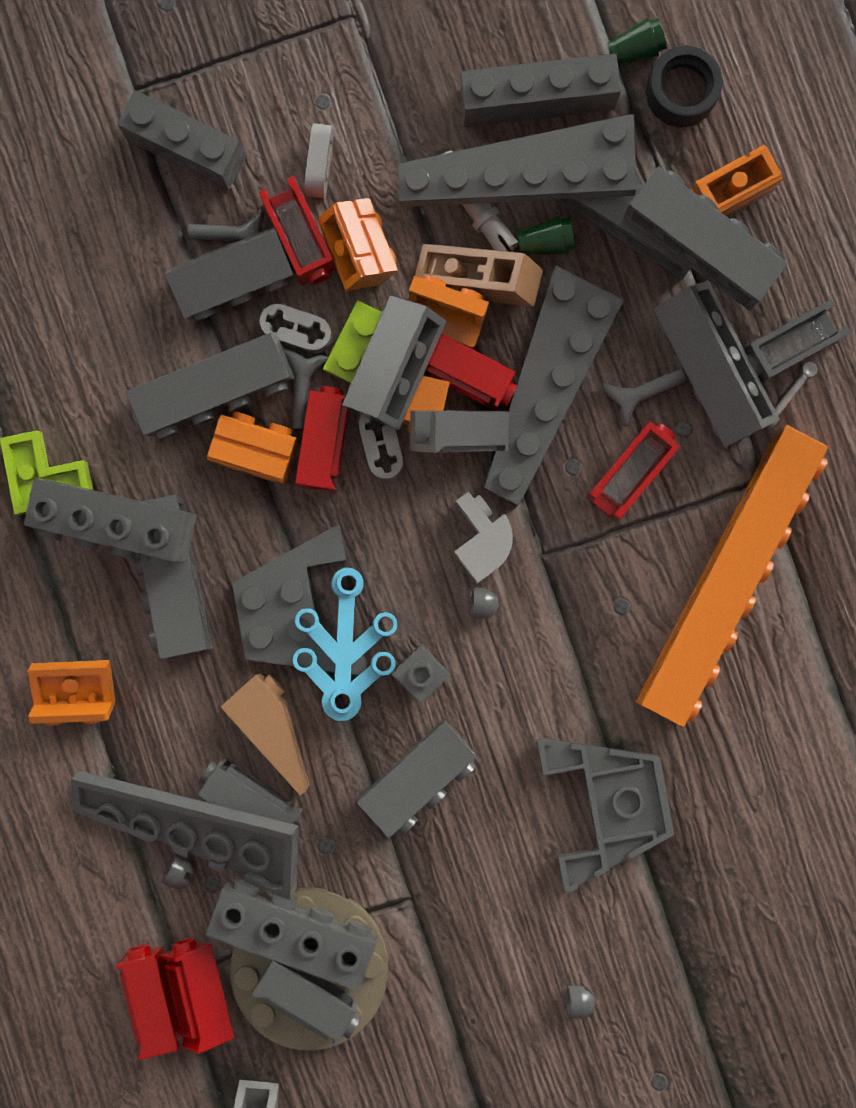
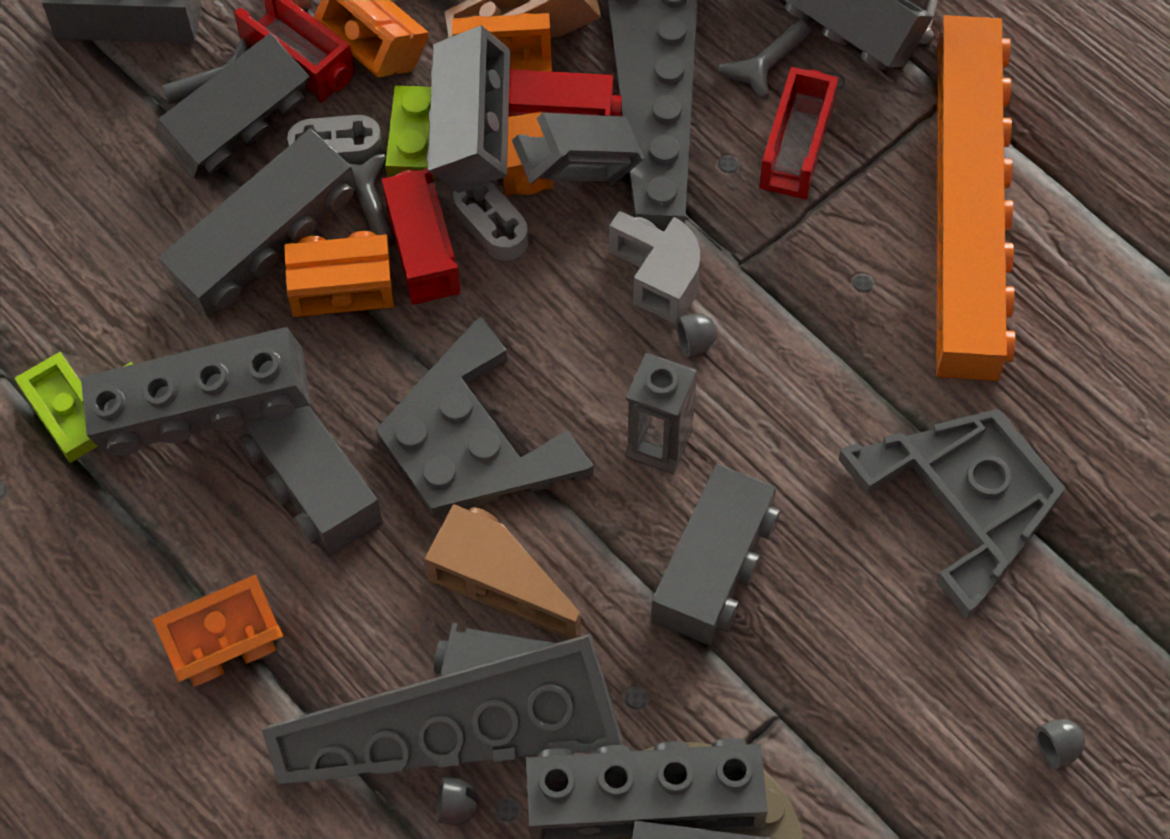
camera: 25 degrees left, 25 degrees down
medium azure plant [292,568,397,721] -> none

